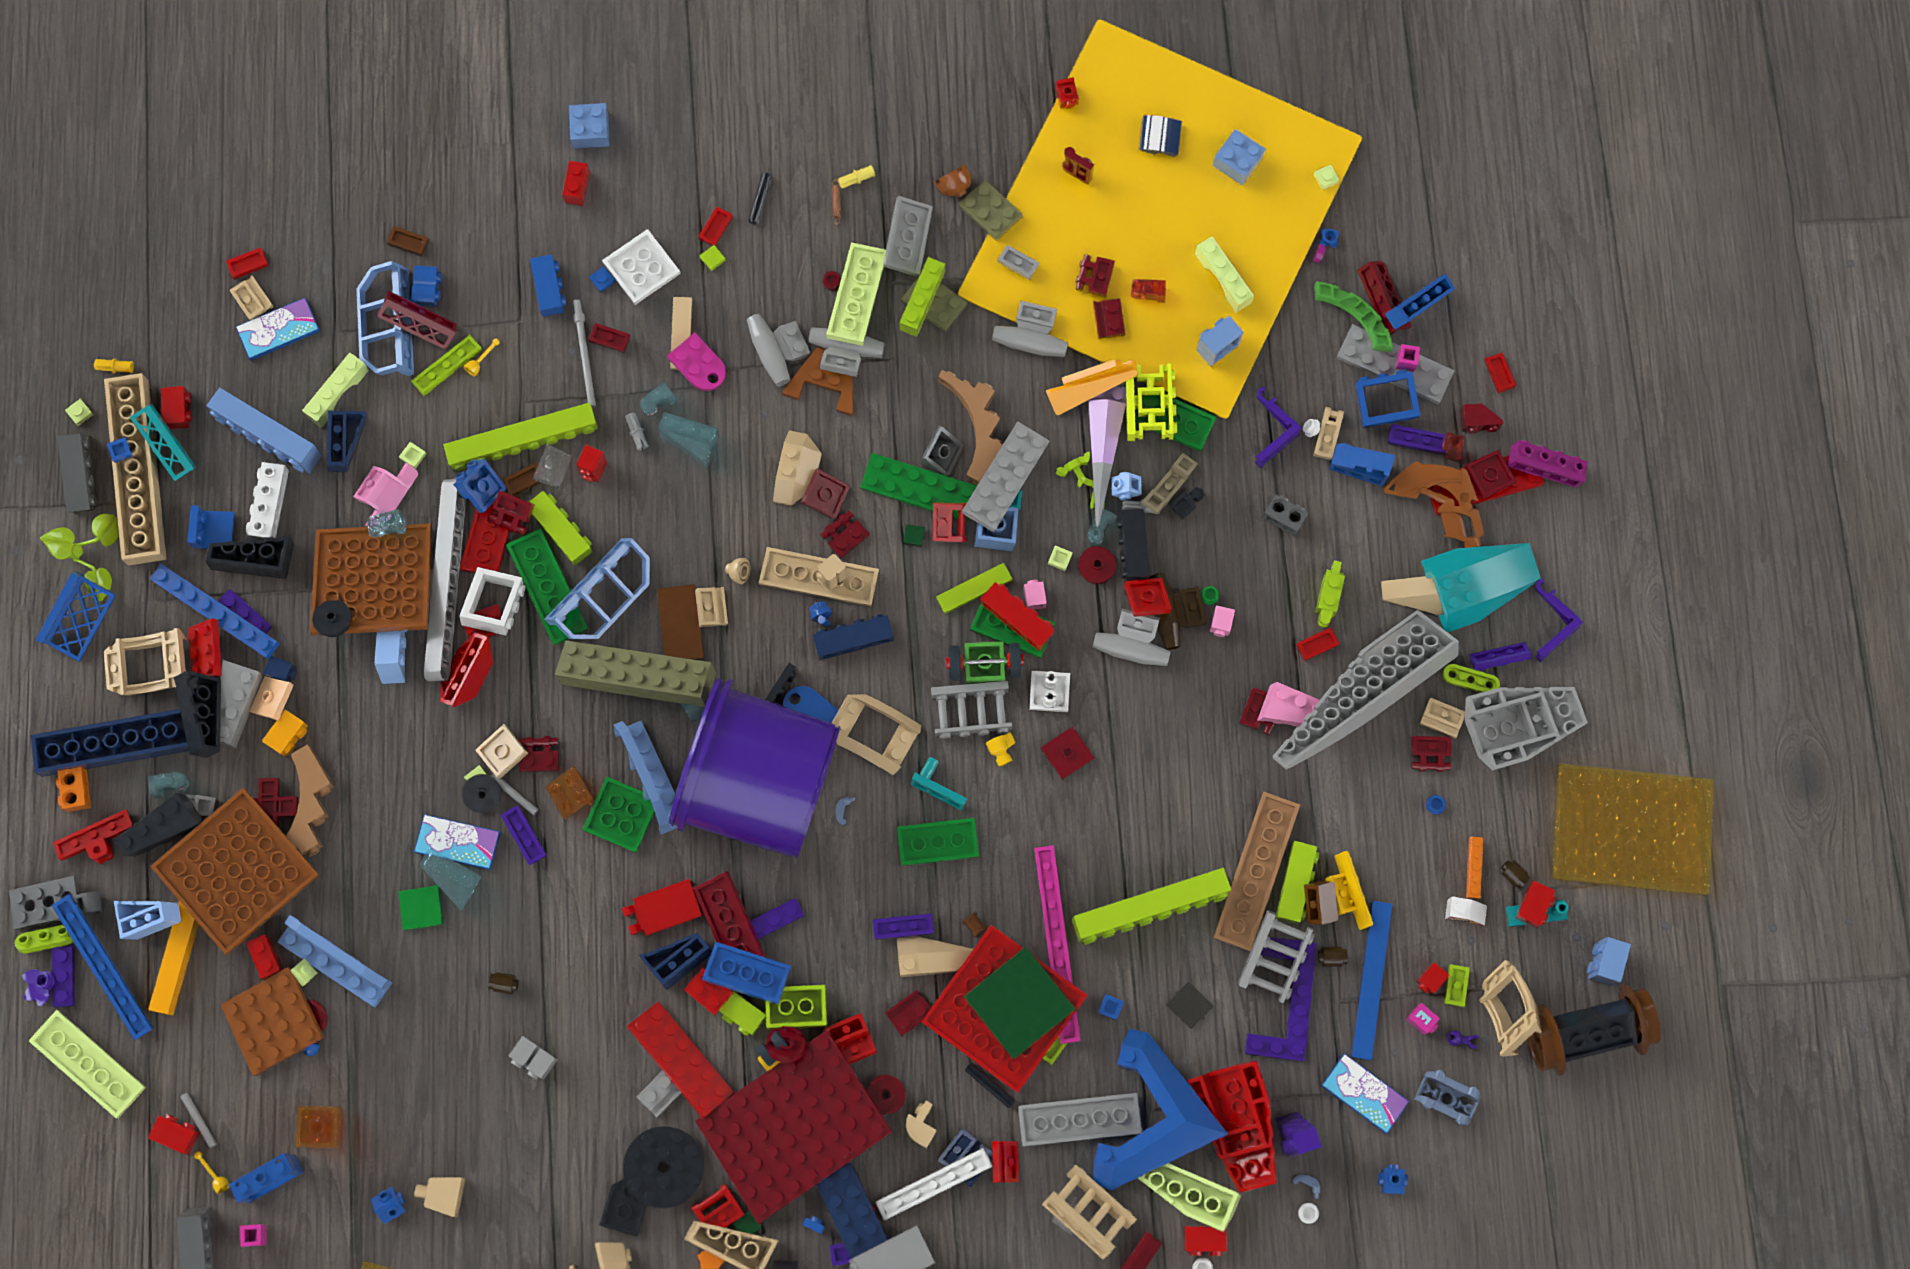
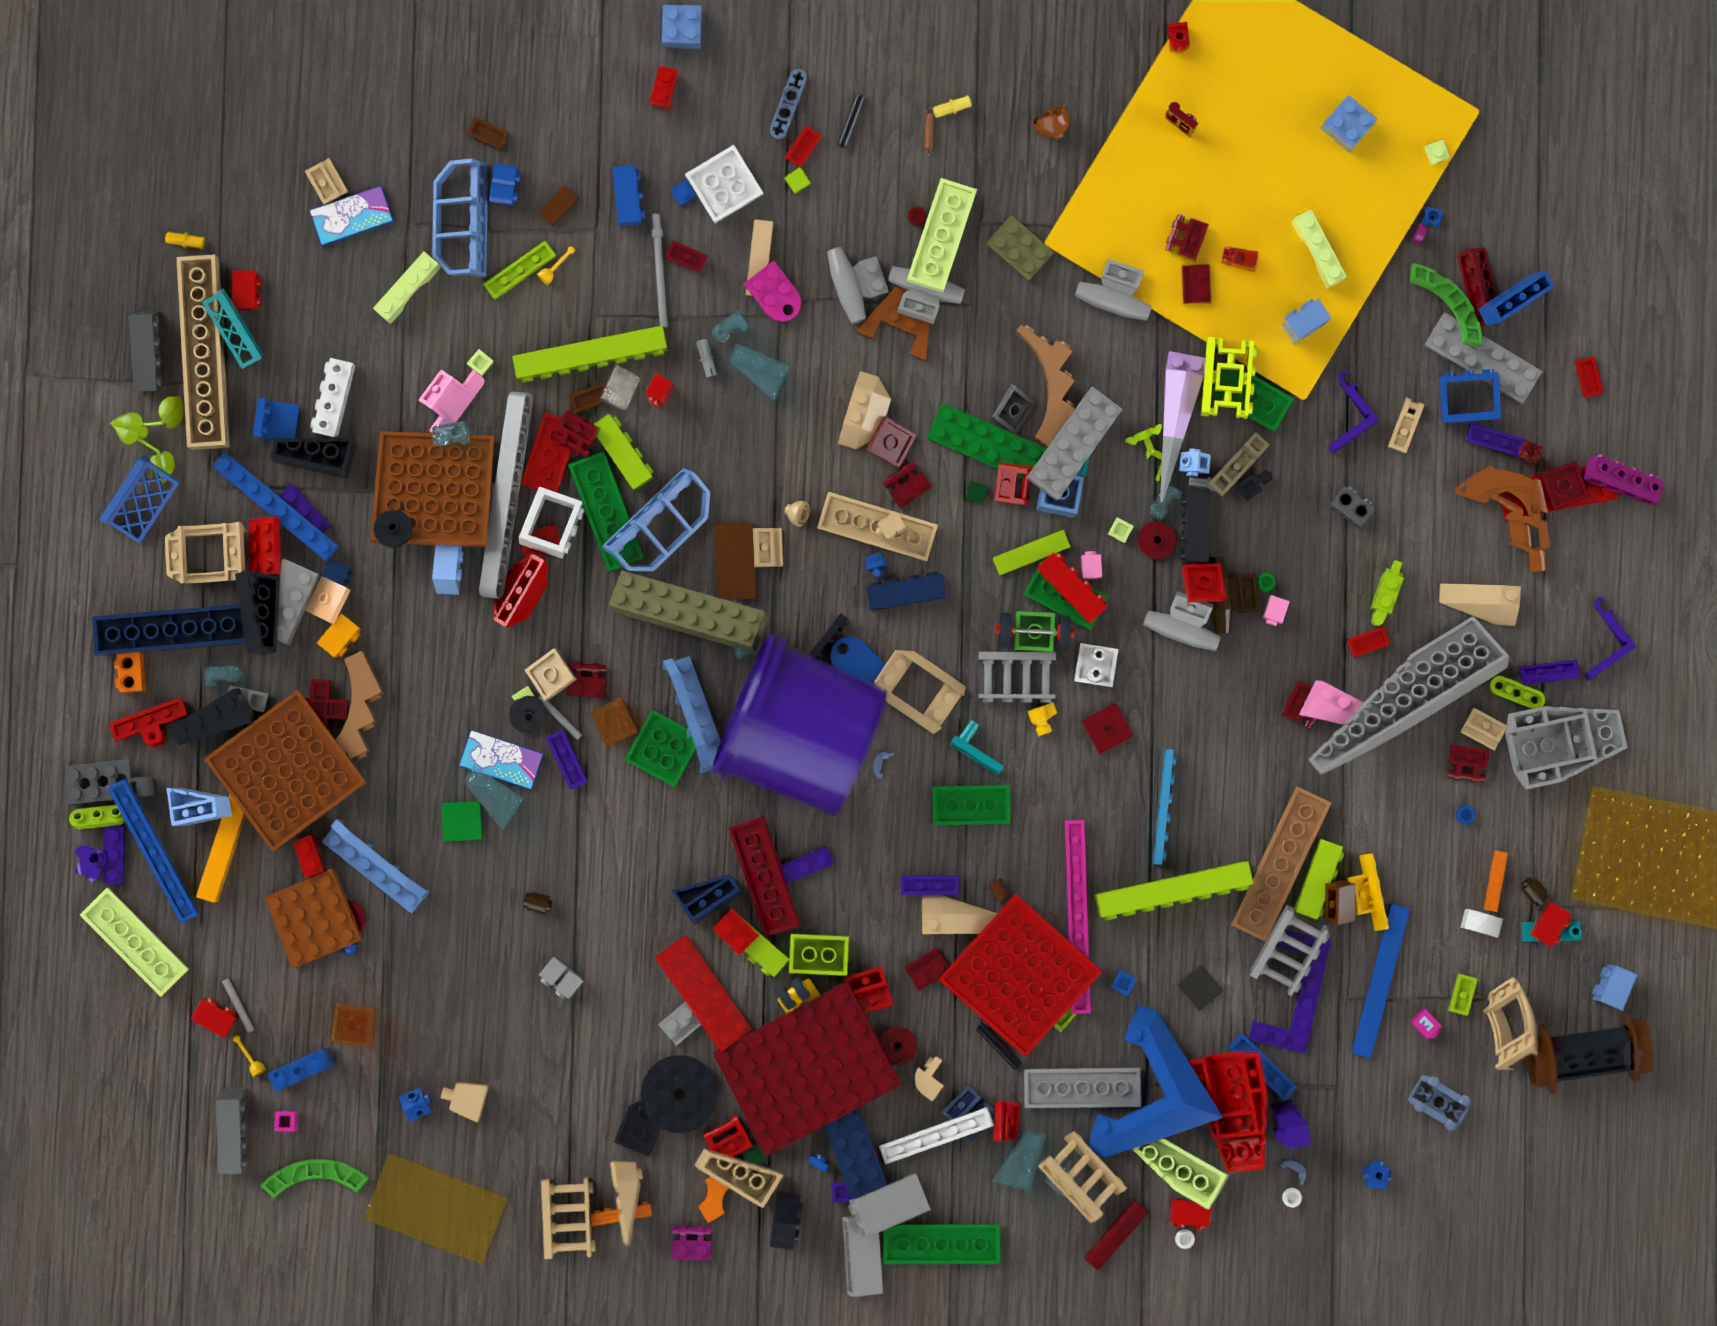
camera: 10 degrees right, 10 degrees up
yellowish green plate [65,399,93,426] -> none
blue plate [107,437,133,463] -> none
medium blue brick [206,387,322,474] -> none
red tile [226,247,269,279] -> none
yellowish green plate [291,958,317,987] -> none
dark blue wedge [327,411,368,472] -> none
dark red fence [377,290,457,350] -> none
blue plate [453,459,507,513] -> none
red tile [622,879,702,936] -> none
blue tile [702,942,791,1005] -> none
dark red plate [765,1026,806,1063] -> none
light grey plate [883,196,933,277] -> none
lime brick [900,257,946,337] -> none
olive plate [958,180,1023,241] -> none
dark green tile [964,946,1075,1060] -> none
light grey plate [998,245,1039,280] -> none
light orange wedge [1046,359,1138,415] -> none
dark blue slope [1139,115,1182,157] -> none
white plate [1303,419,1320,437] -> none
dark brown brick [1318,947,1348,967] -> none
tile [1321,1053,1410,1134] -> none
blue wedge [1329,443,1395,487] -> none
dark pink brick [1395,344,1420,372] -> none
red brick [1416,962,1449,995] -> none
teal wedge [1421,543,1541,632] -> none
dark purple arm [1447,1031,1479,1049] -> none
dark red slope [1460,403,1503,434] -> none
none -> reddish brown tile [539,185,579,227]
none -> sand blue beam [770,69,807,140]
none -> clear light blue wedge [992,1128,1046,1191]
none -> dark azure plate [1153,749,1177,865]
none -> blue plate [1228,1033,1298,1101]

